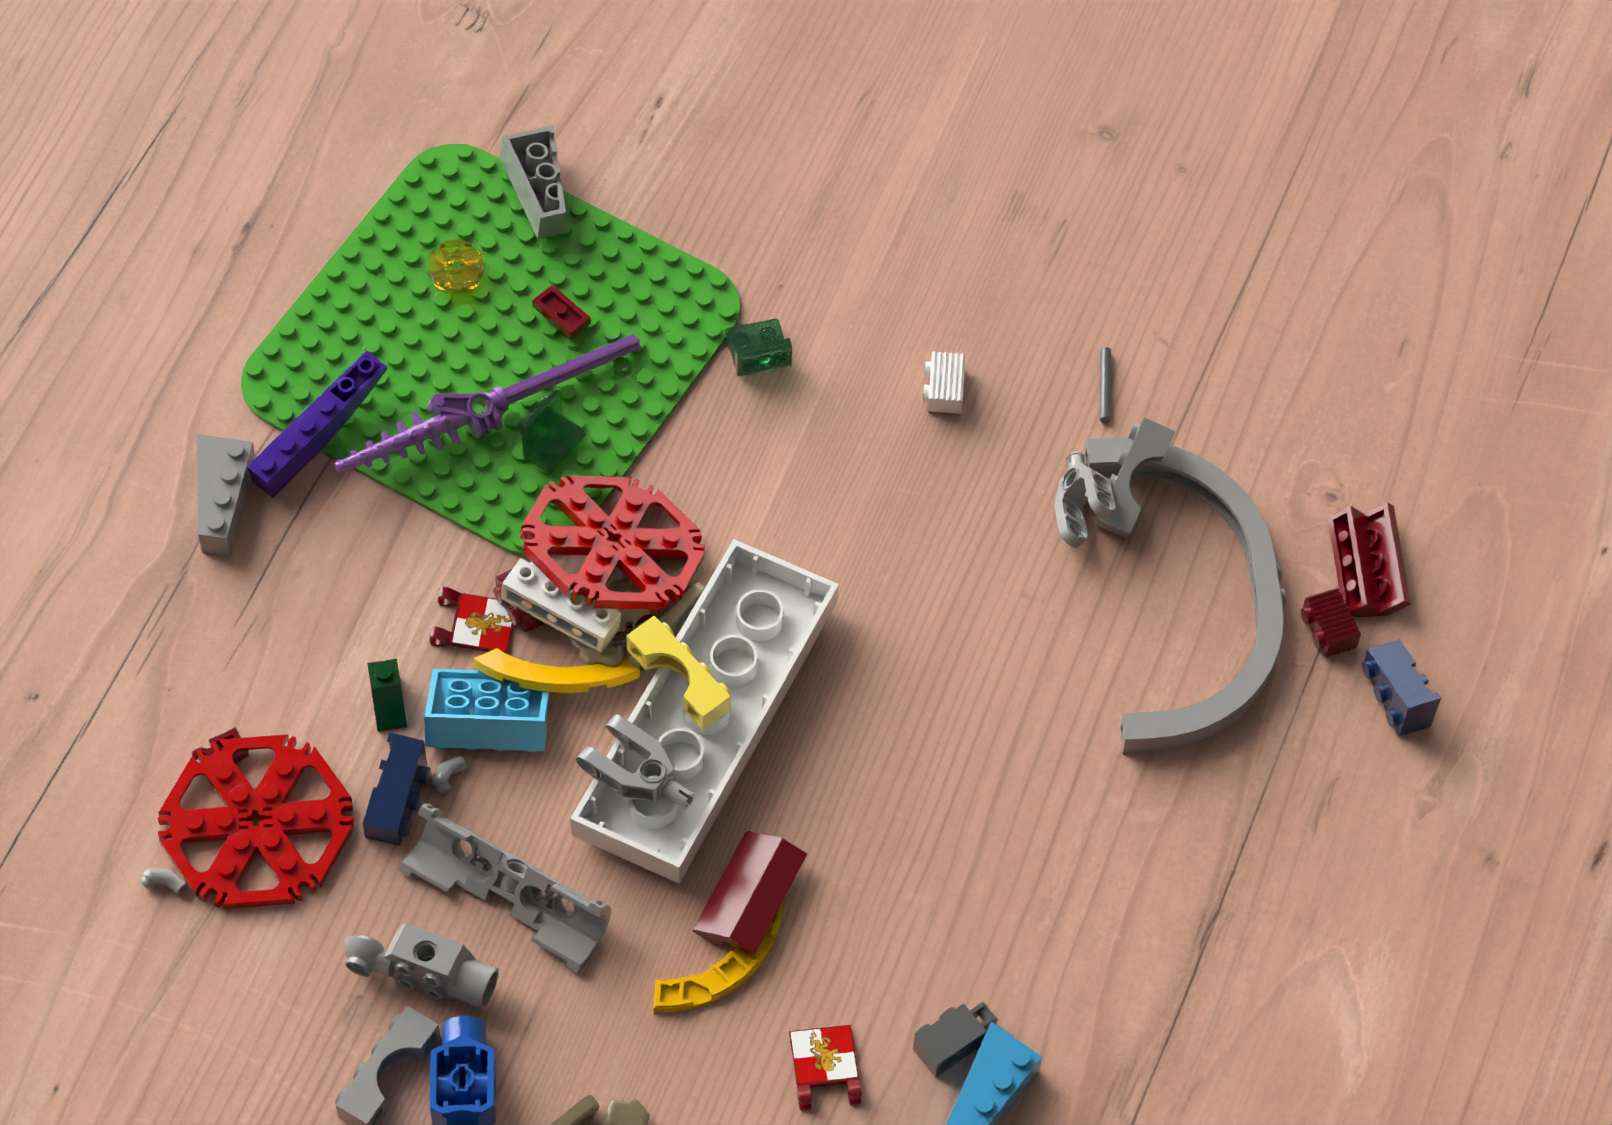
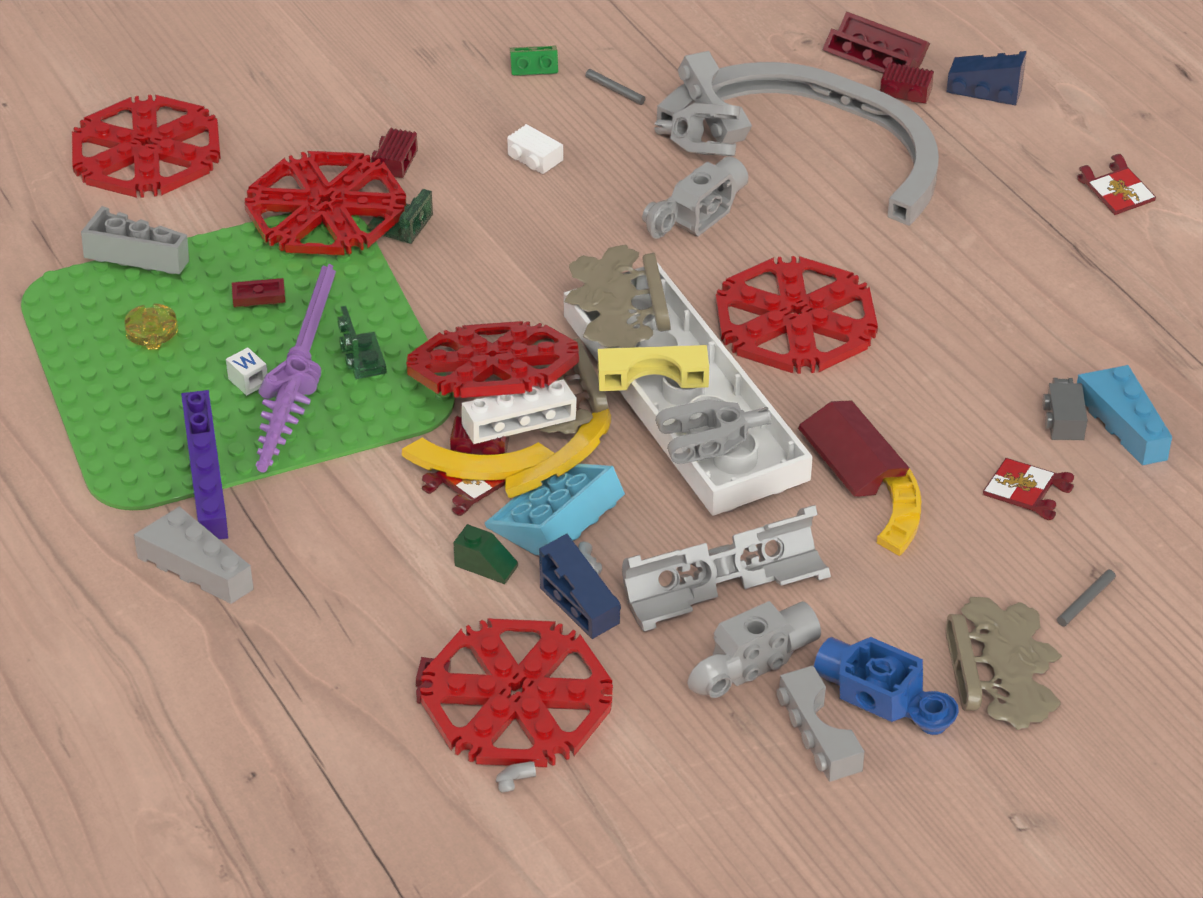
camera: 50 degrees left, 15 degrees down
none -> red plate [72,95,221,198]
none -> white brick [226,348,267,396]
none -> red plate [244,151,407,255]
none -> dark red brick [371,127,418,179]
none -> yellow tile [402,437,555,480]
none -> green bracket [510,45,558,75]
none -> dark tan plant [564,245,671,348]
none -> light grey brick [642,156,748,239]
none -> red plate [715,256,878,374]
none -> flag [1077,154,1156,215]

